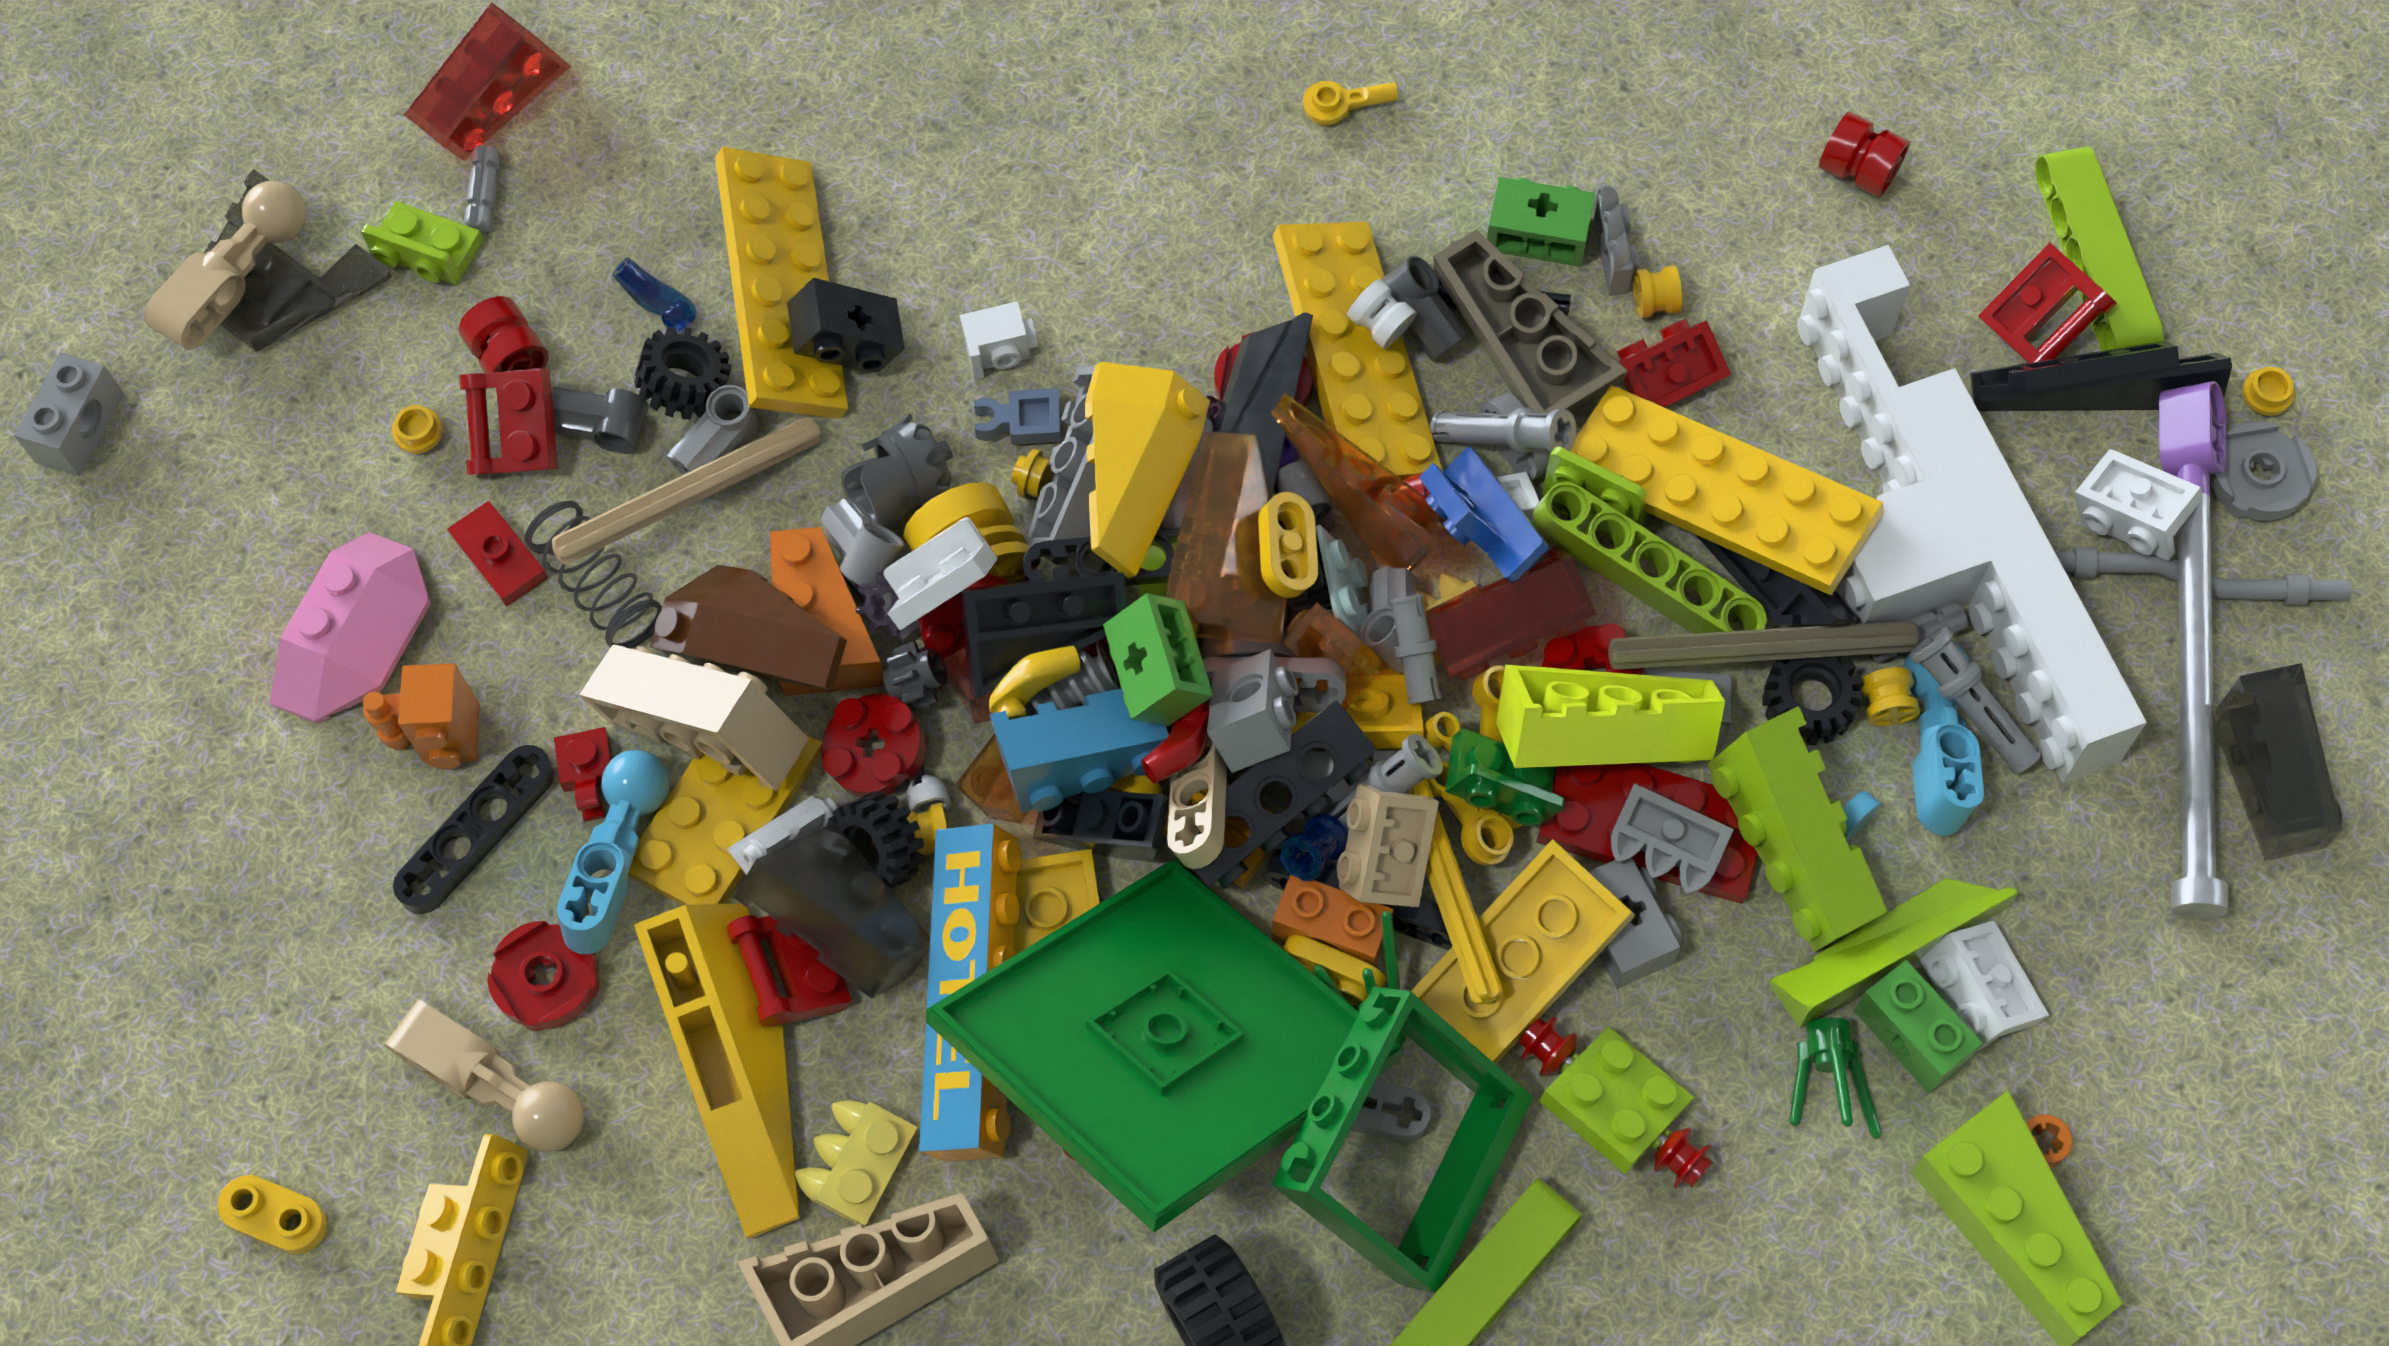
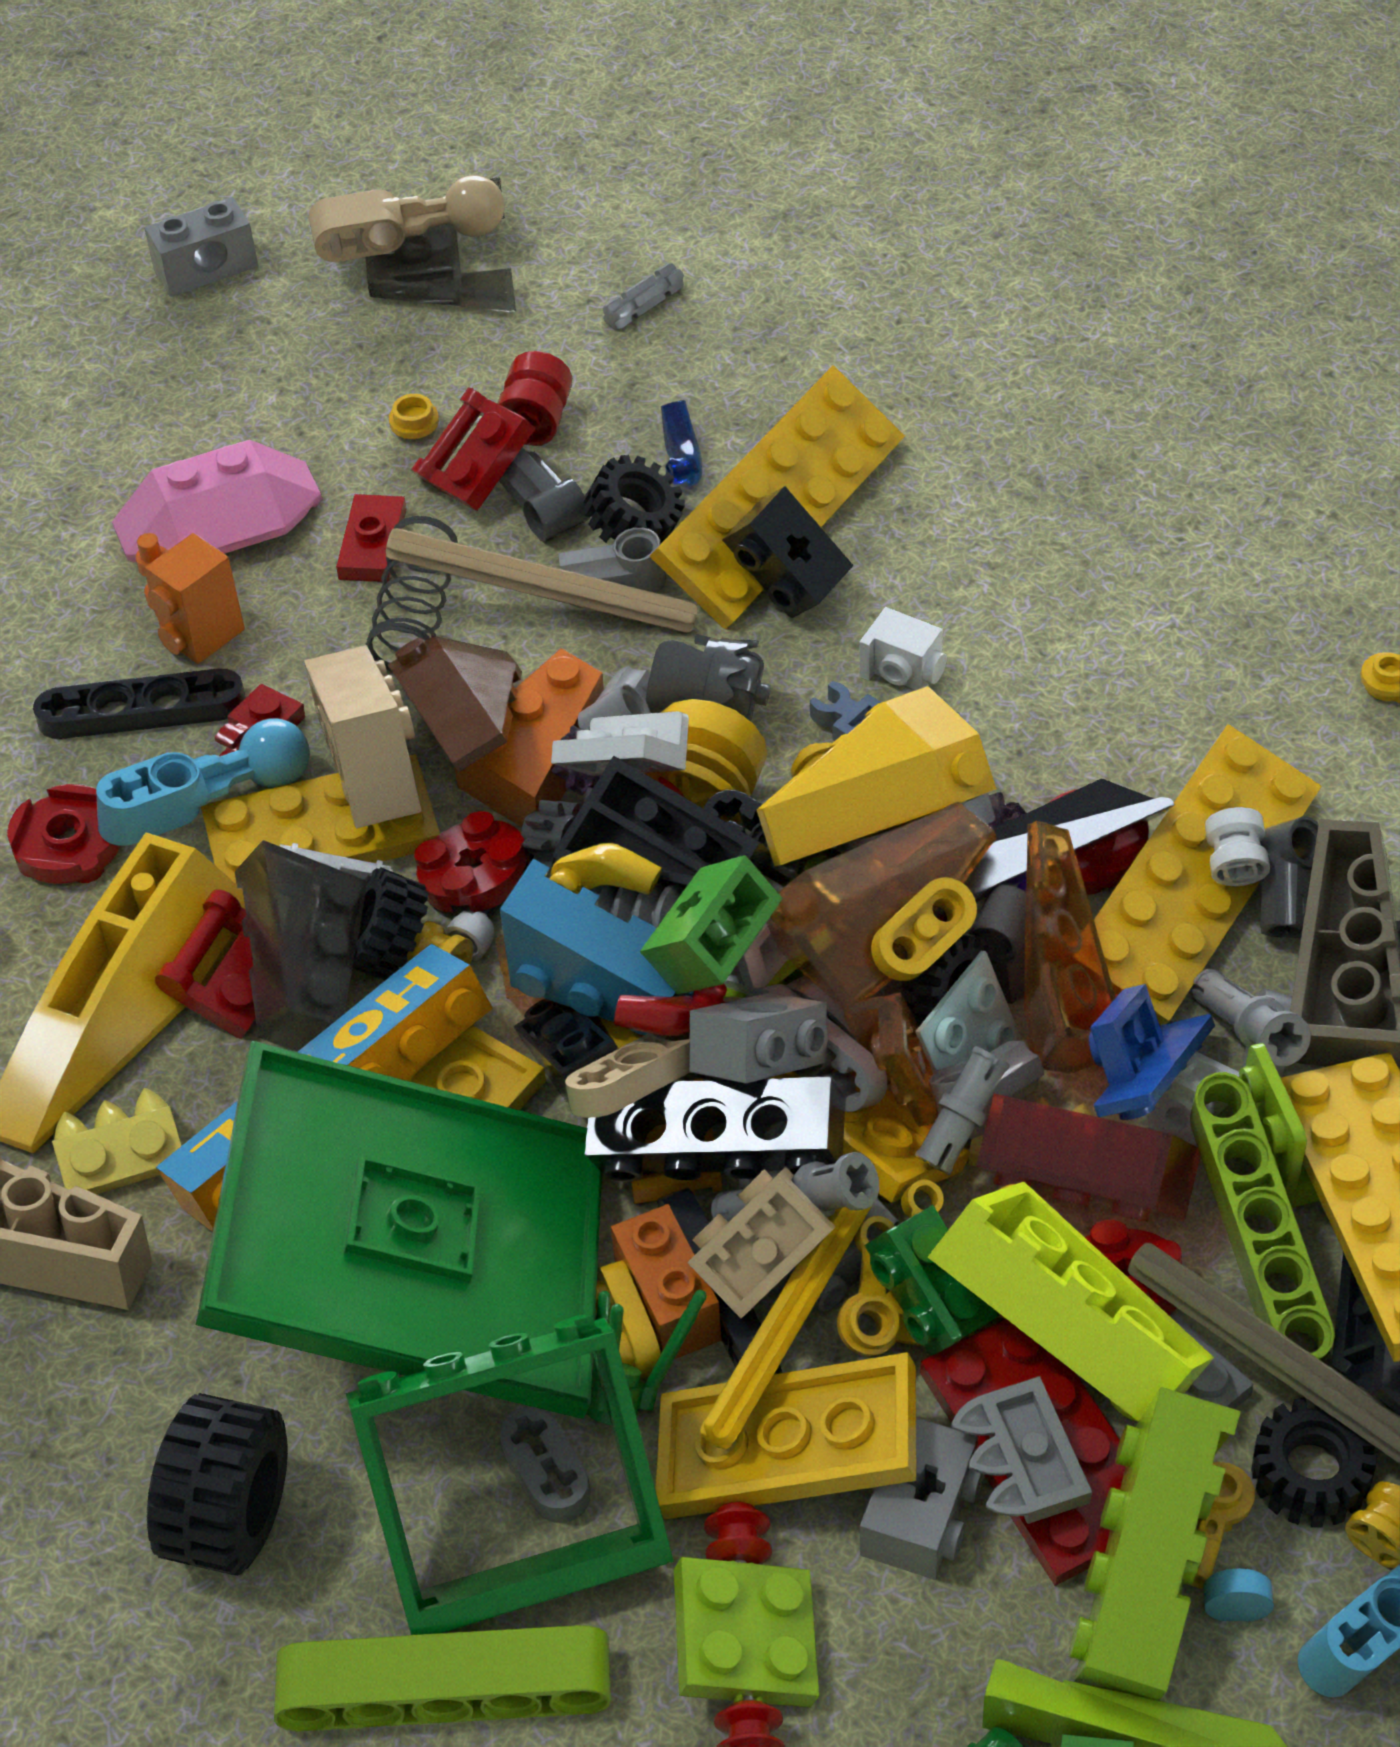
camera: 45 degrees right, 15 degrees down
lime bracket [361,200,484,285] -> none
clear red wedge [403,2,571,161] -> none
clear blue bush [1280,814,1348,882] -> none

